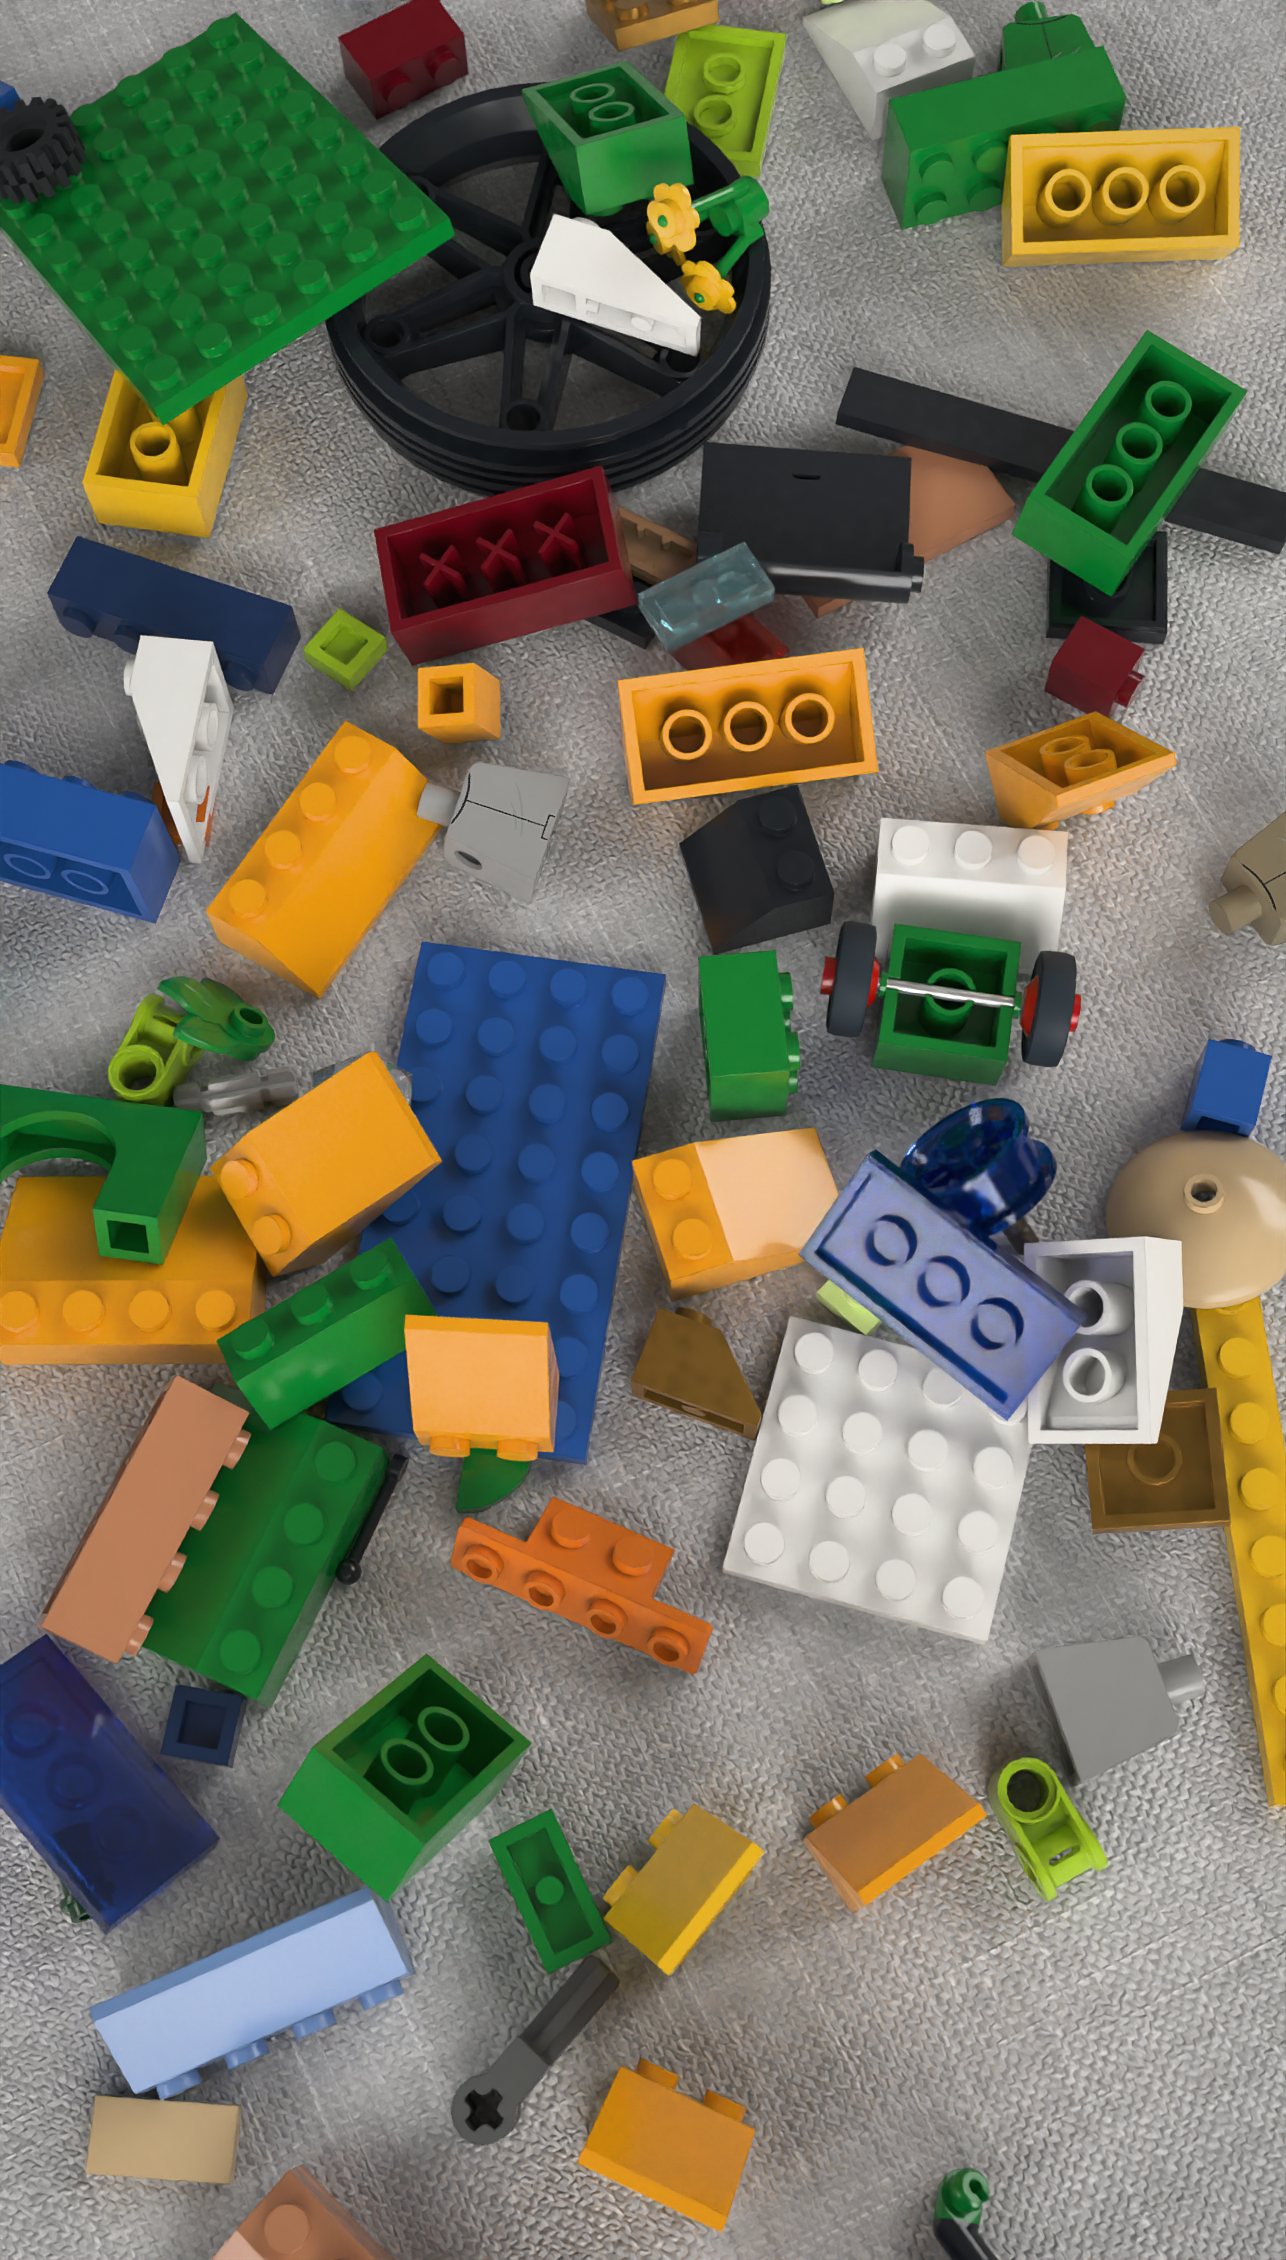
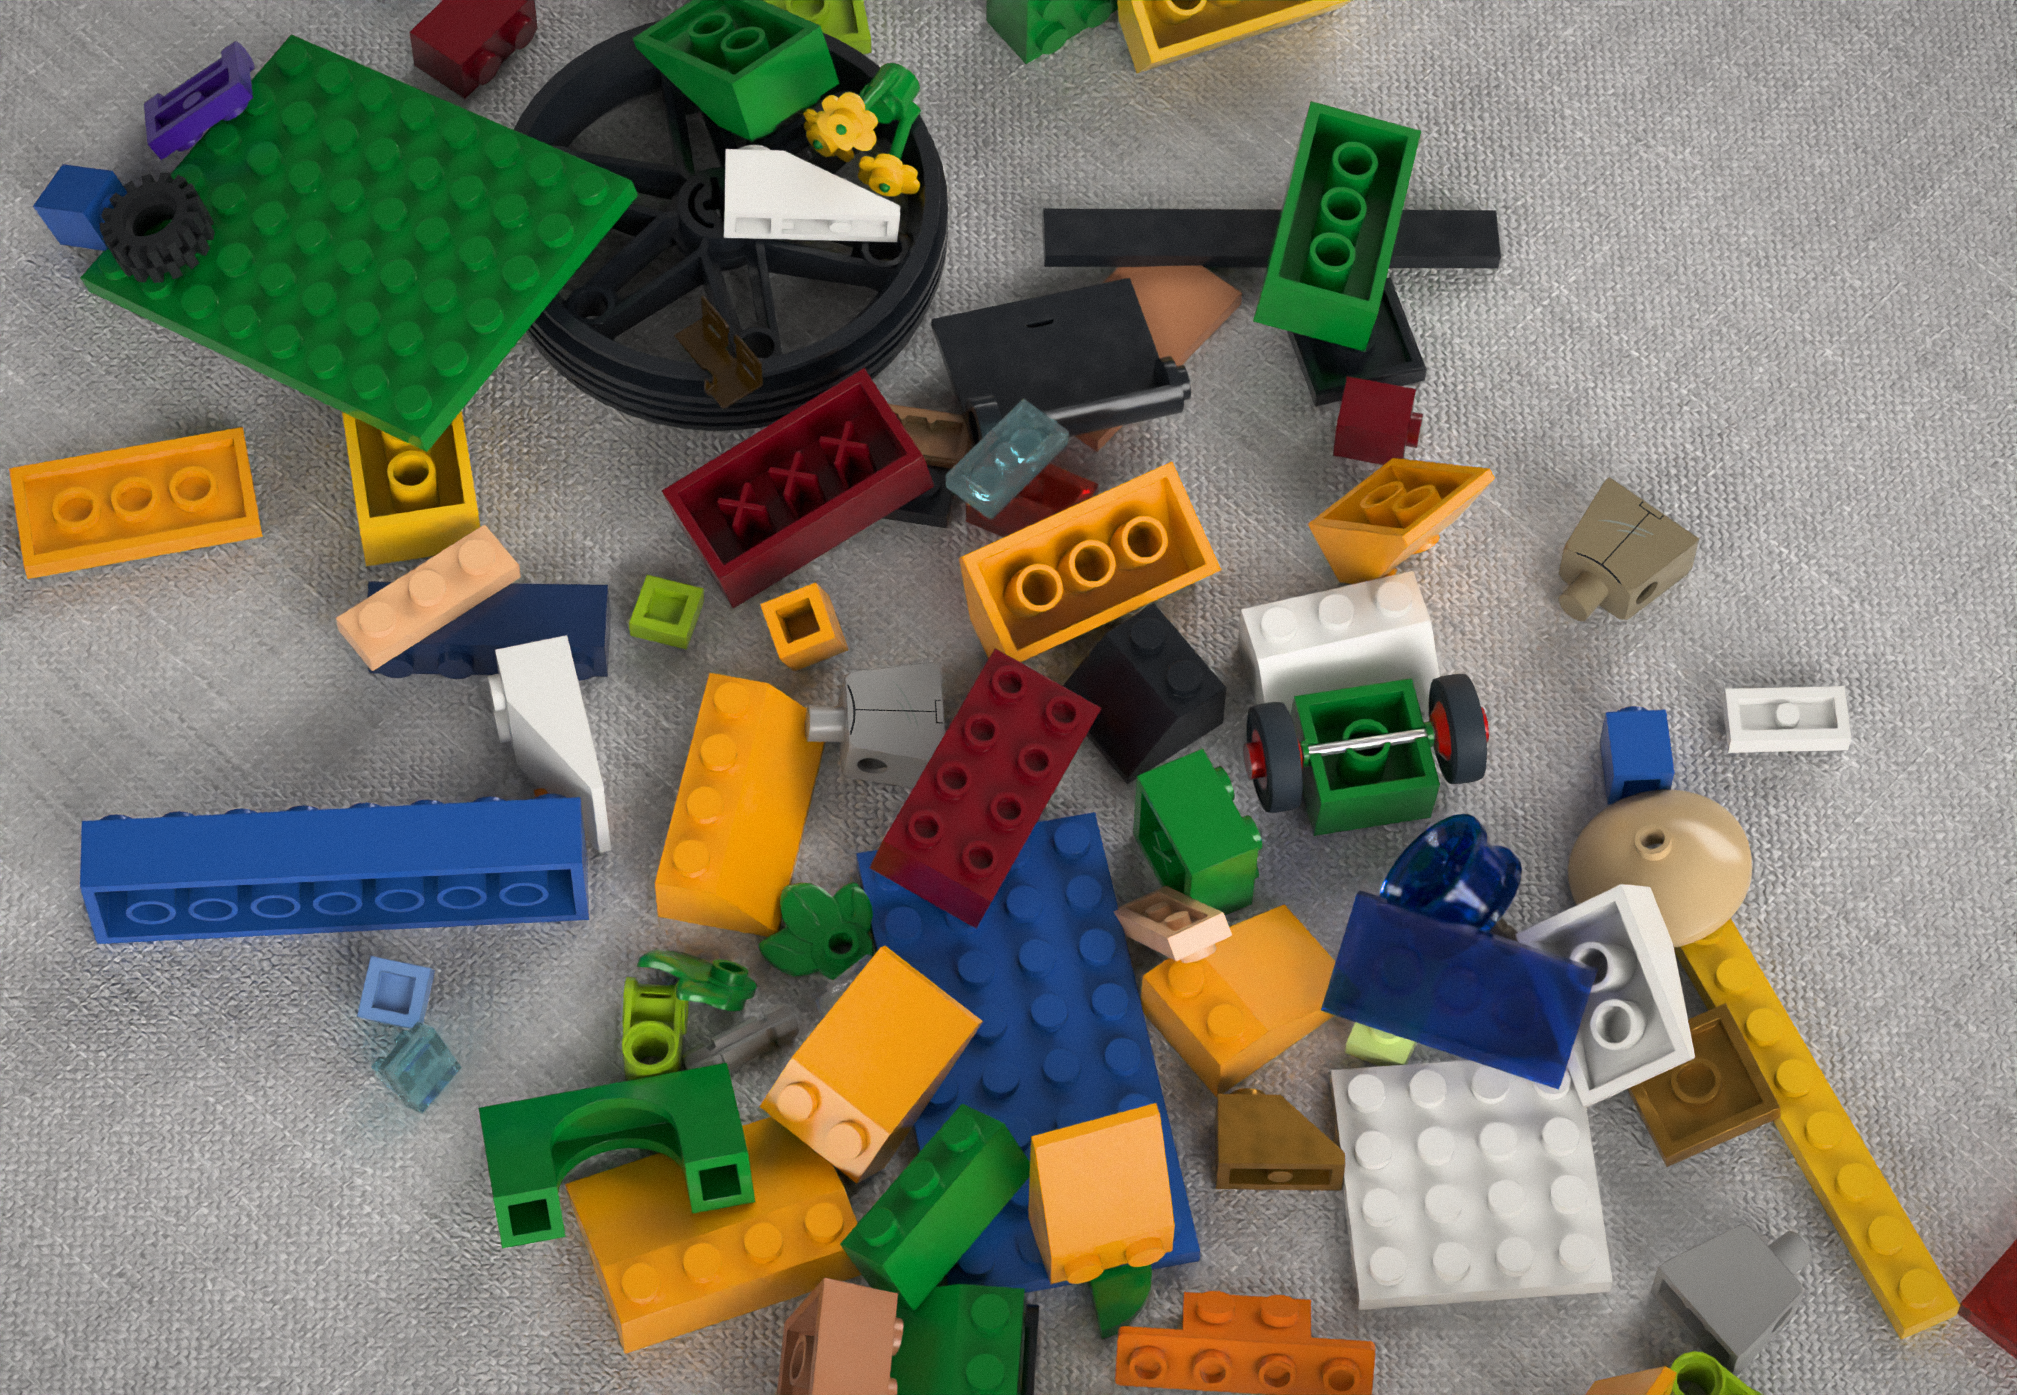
camera: 25 degrees left, 10 degrees down
none -> dark purple plate [144,41,255,160]
none -> light nougat plate [336,524,521,671]
none -> dark brown piece [674,295,763,410]
none -> green plate [758,882,874,982]
none -> dark red brick [869,648,1101,929]
none -> light nougat plate [1114,886,1232,963]

